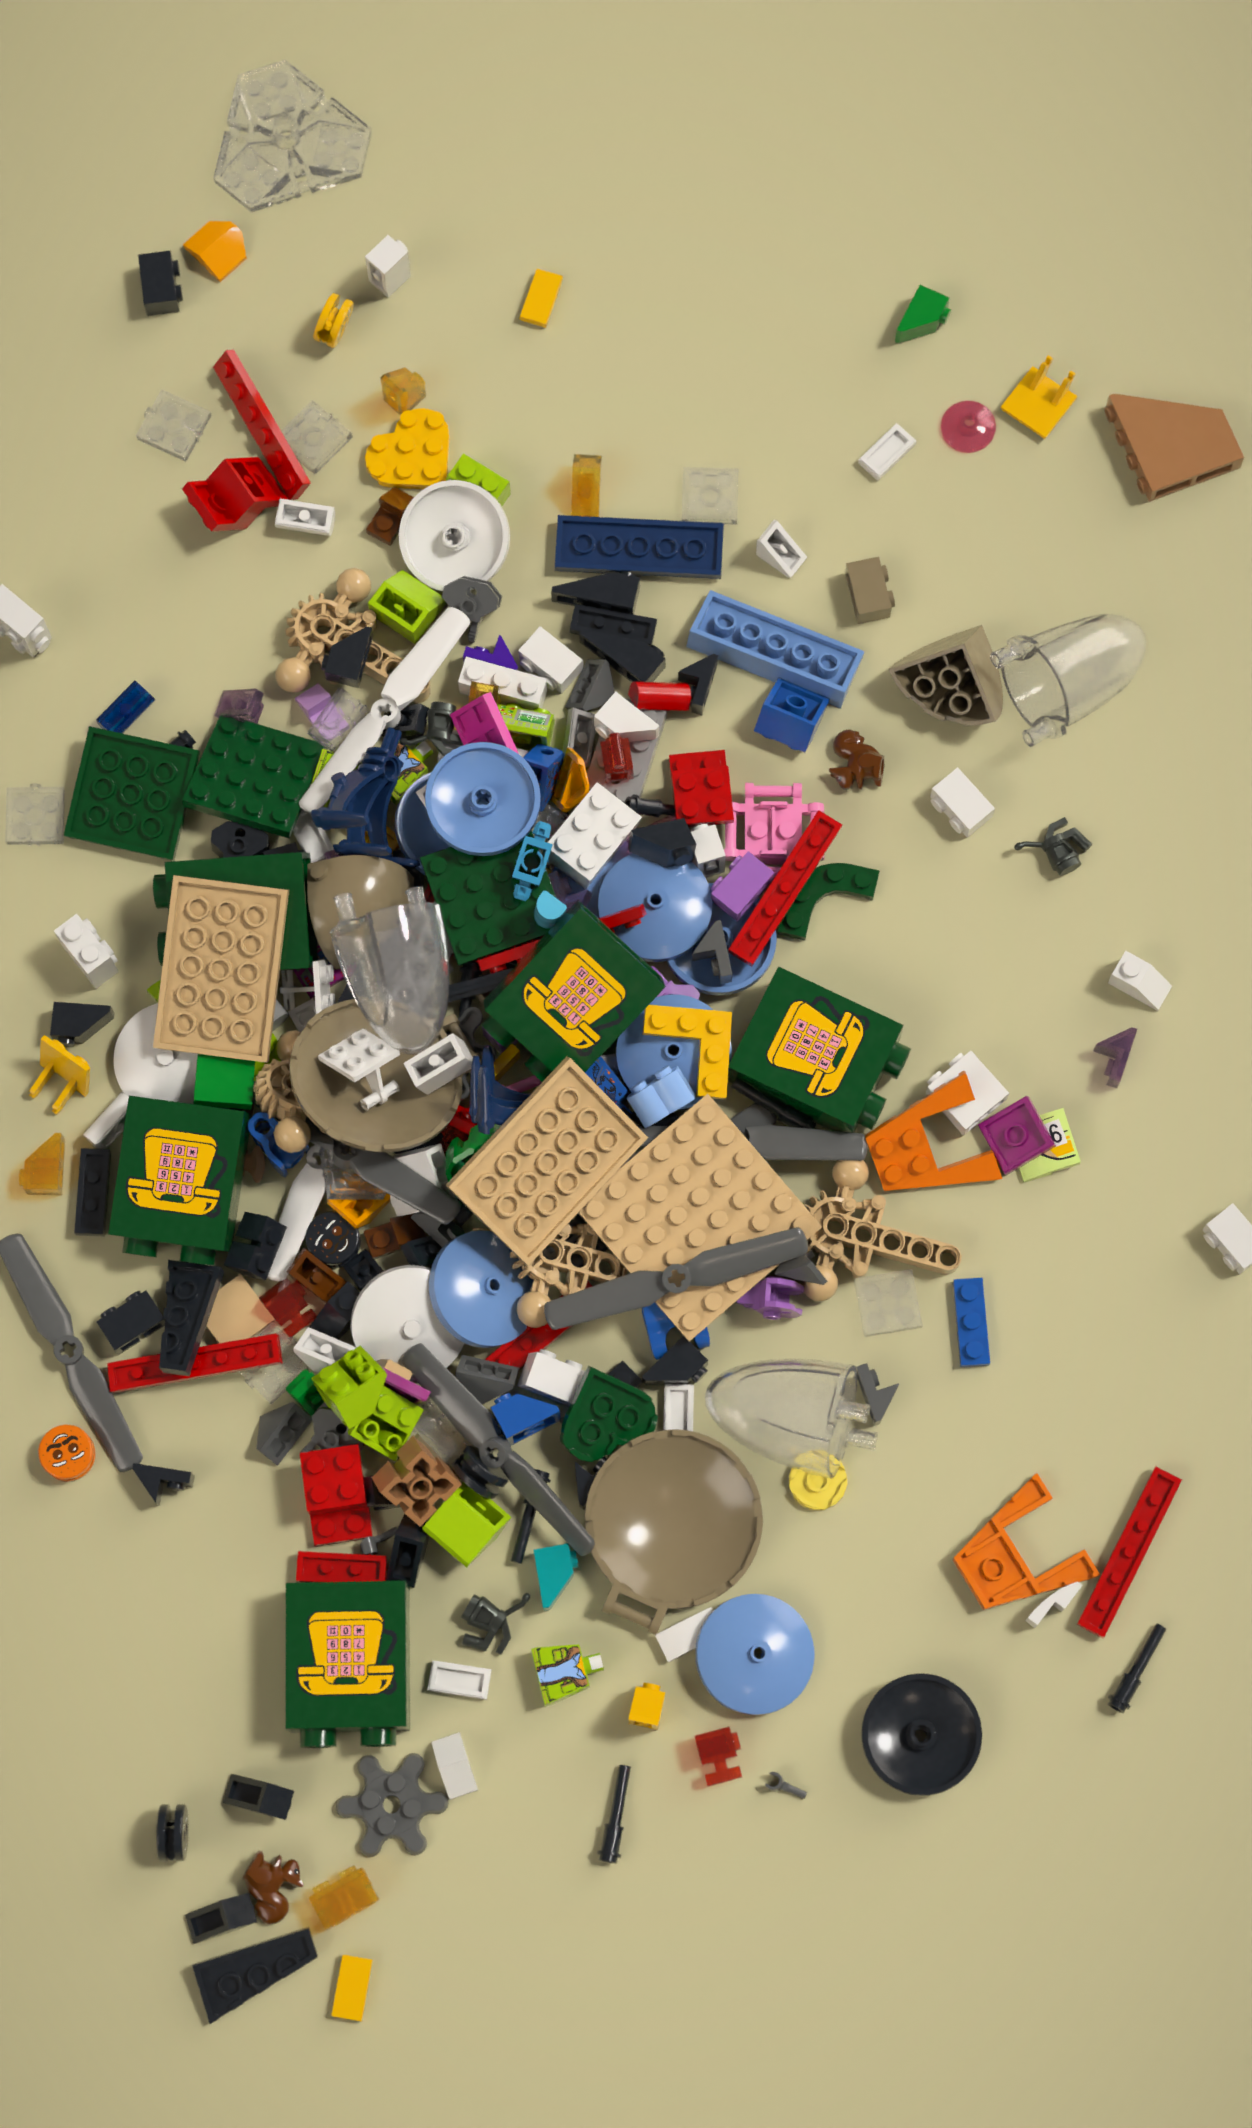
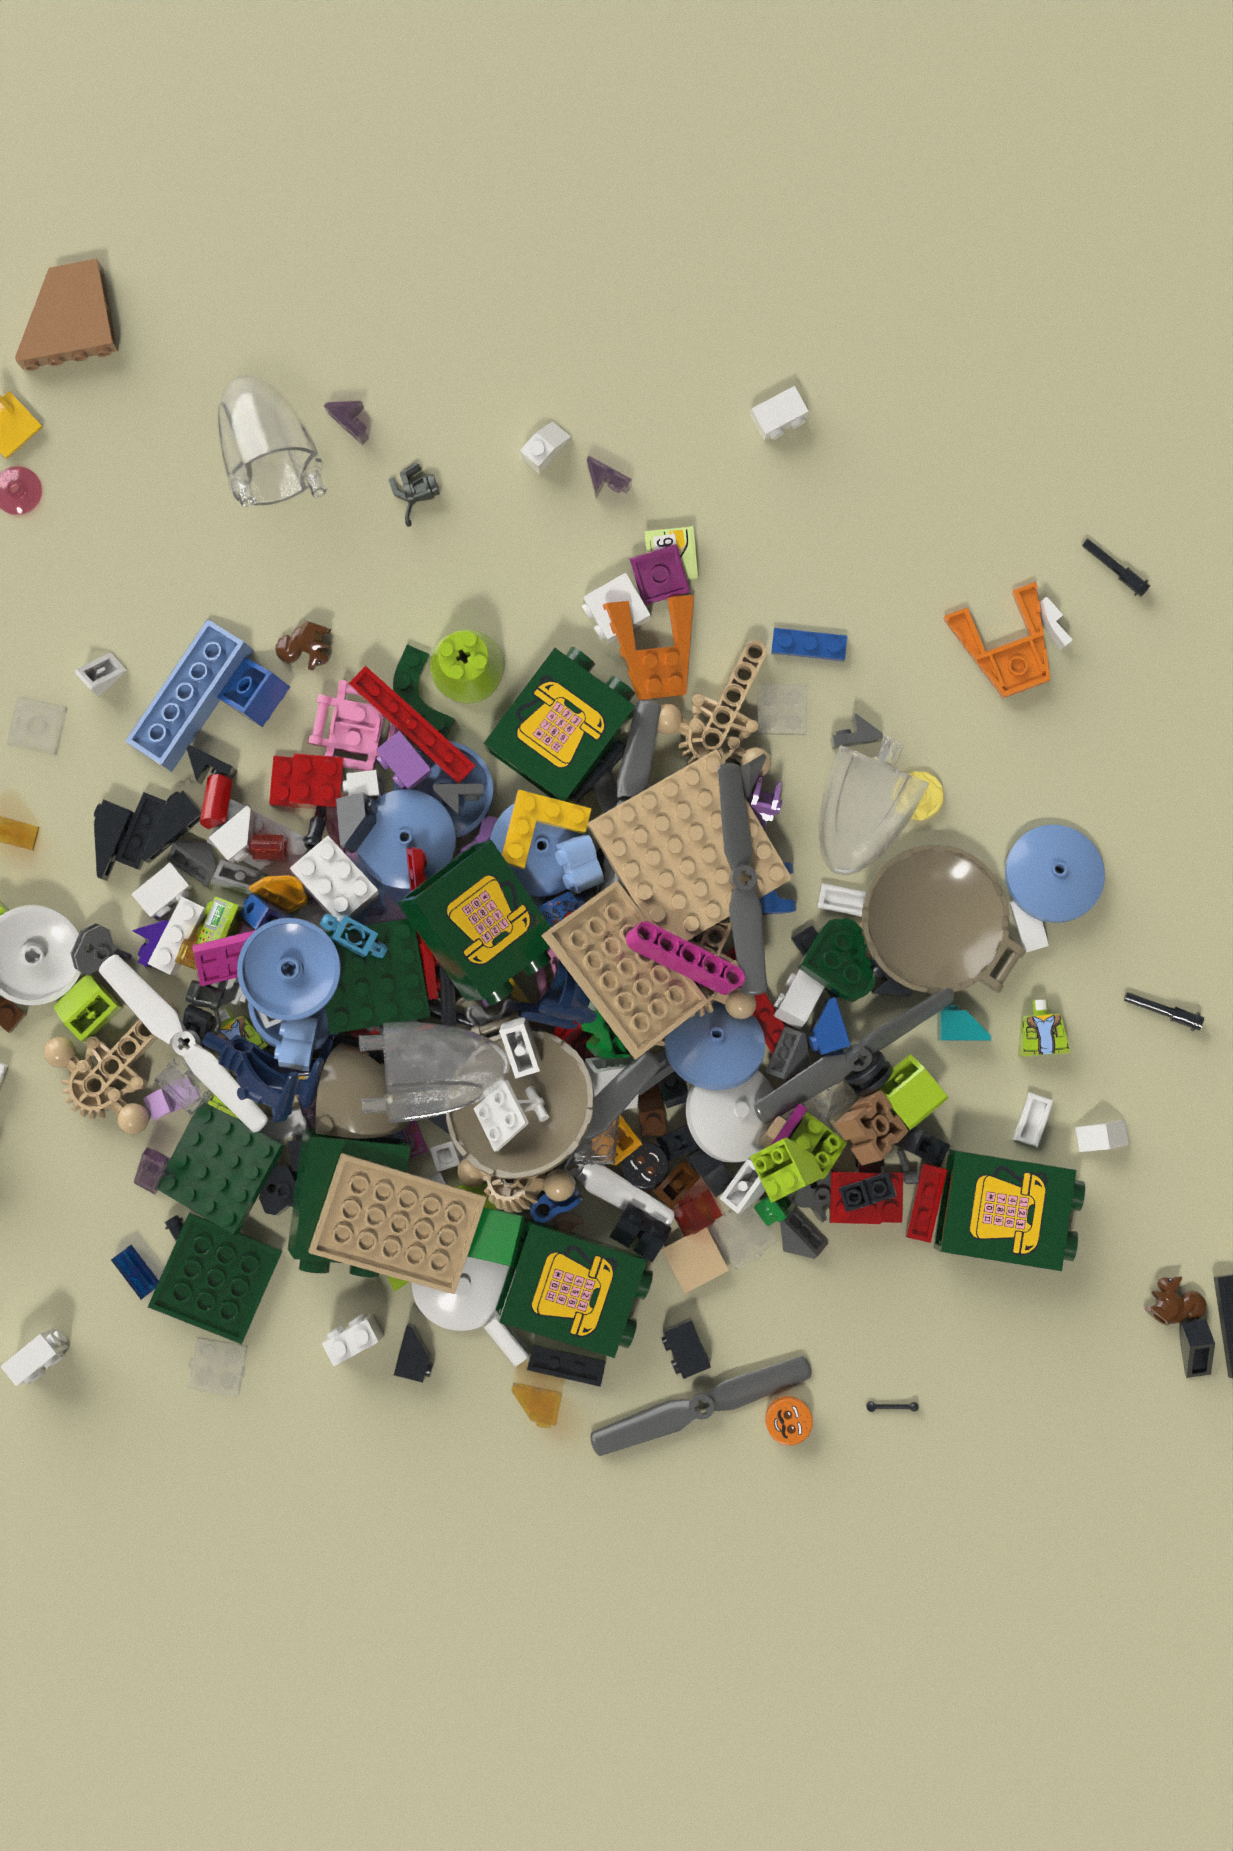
camera: 80 degrees left, 10 degrees up
yellow plate [29,1035,90,1115] -> none
red plate [107,1333,283,1393] -> none
black slope [132,1463,195,1506] -> none
black head [156,1804,189,1861] -> none
black wing [159,1260,224,1376] -> none
black slope [223,1774,294,1820] -> none
white plate [280,959,336,1014] -> none
clear yellow brick [308,1865,381,1930] -> none
black slope [321,626,373,688] -> none
dark grey plate [336,1753,448,1857] -> none
pearl dark grey piece [461,1593,530,1655] -> none
black pin [511,1469,551,1564] -> none
medium azure brick [534,891,567,928] -> none
dark blue plate [555,515,724,579] -> none
yellow slope [628,1682,665,1730] -> none
black slope [642,1336,708,1385] -> none
clear red brick [694,1726,742,1787] -> none
dark grey hand [765,1772,807,1799] -> none
dark tan piece [845,556,895,624] -> none
white tile [858,423,916,481] -> none
black dish [861,1673,982,1796] -> none
dark tan brick [889,625,1003,725] -> none
white brick [930,767,995,838] -> none
red plate [1076,1466,1182,1638] -> none
none -> light blue brick [274,1017,319,1071]
none -> clear purple slope [324,401,369,445]
none -> lime cone [430,629,504,704]
none -> dark pink beam [626,921,745,995]
none -> black slope [838,1171,897,1212]
none -> black hinge [866,1401,919,1412]

